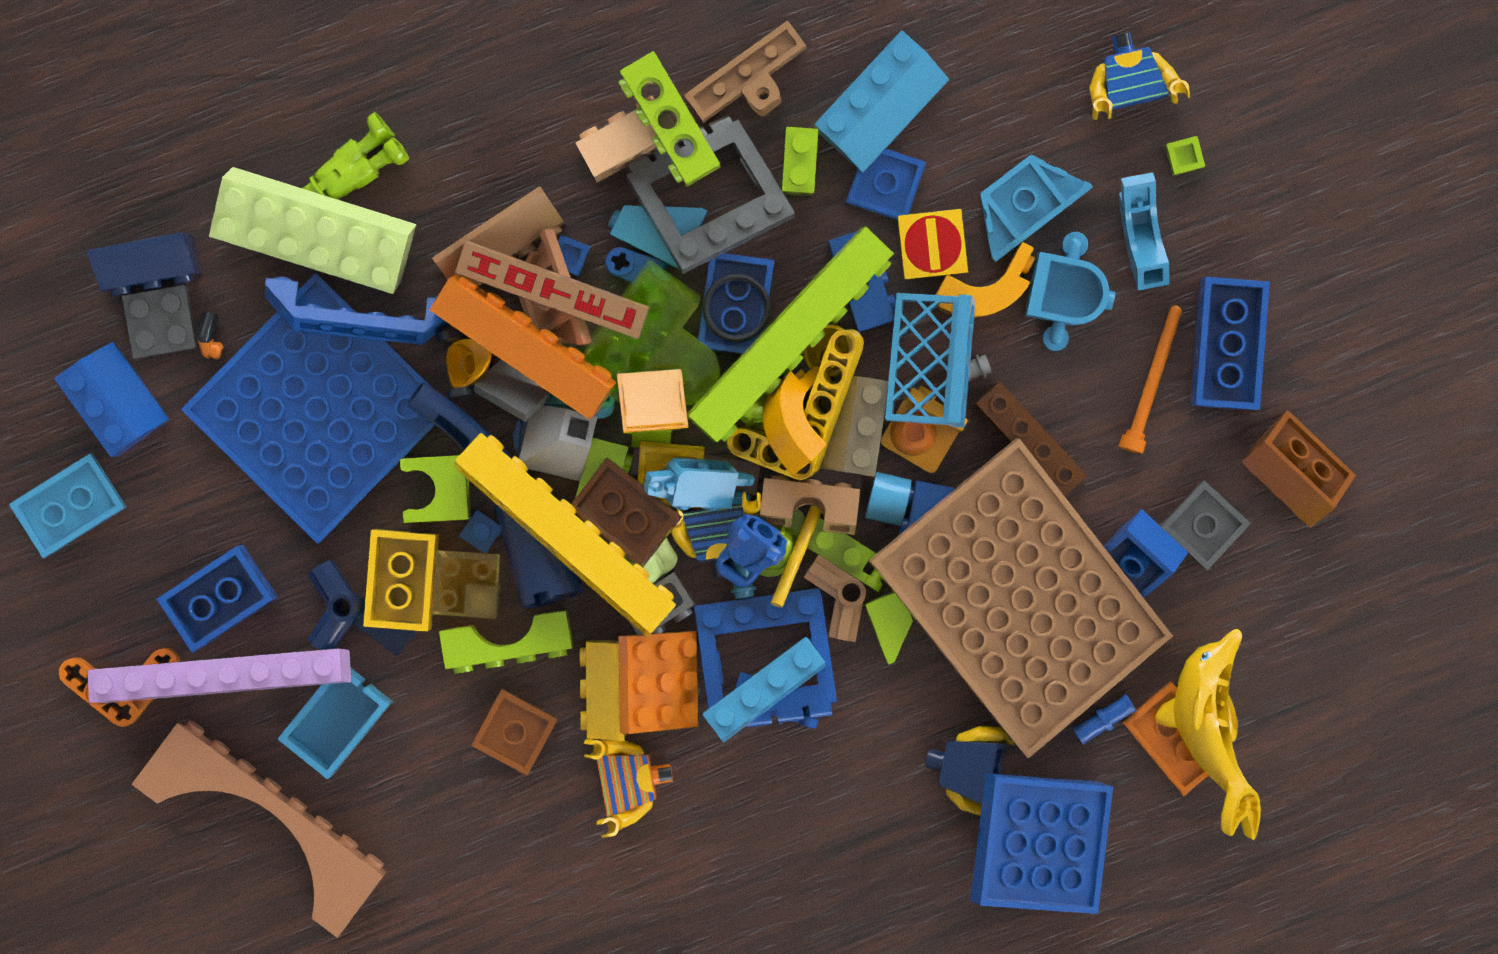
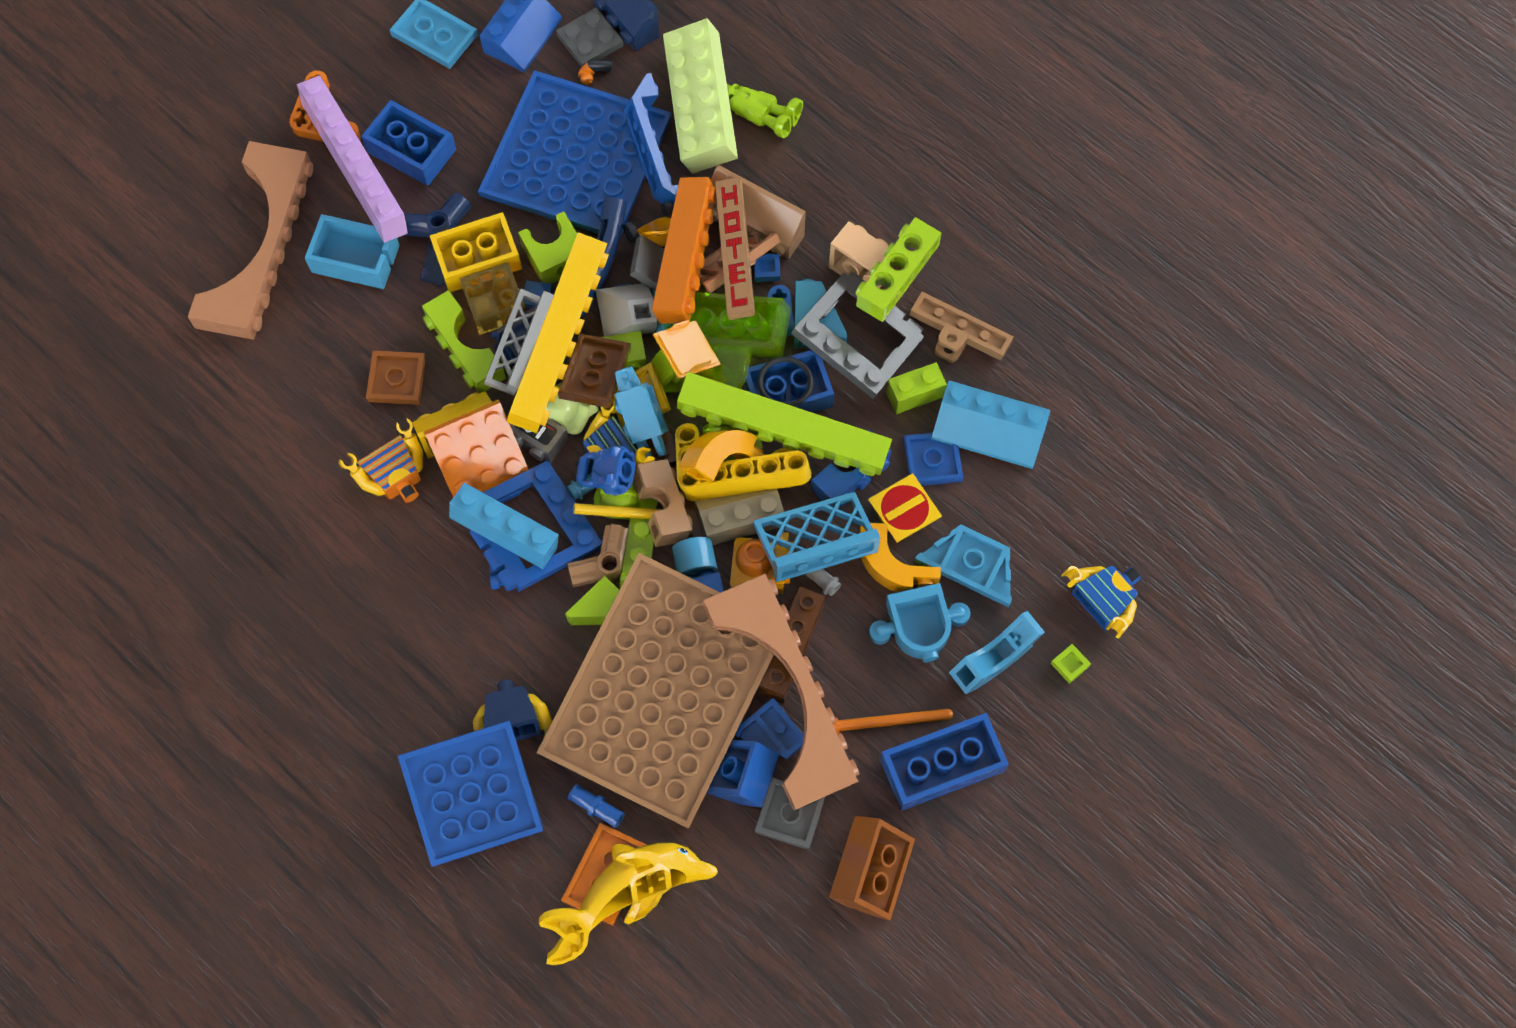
camera: 65 degrees right, 20 degrees down
none -> light grey fence [484,289,554,396]
none -> nougat arch [702,574,860,811]
none -> blue wing [735,698,804,760]

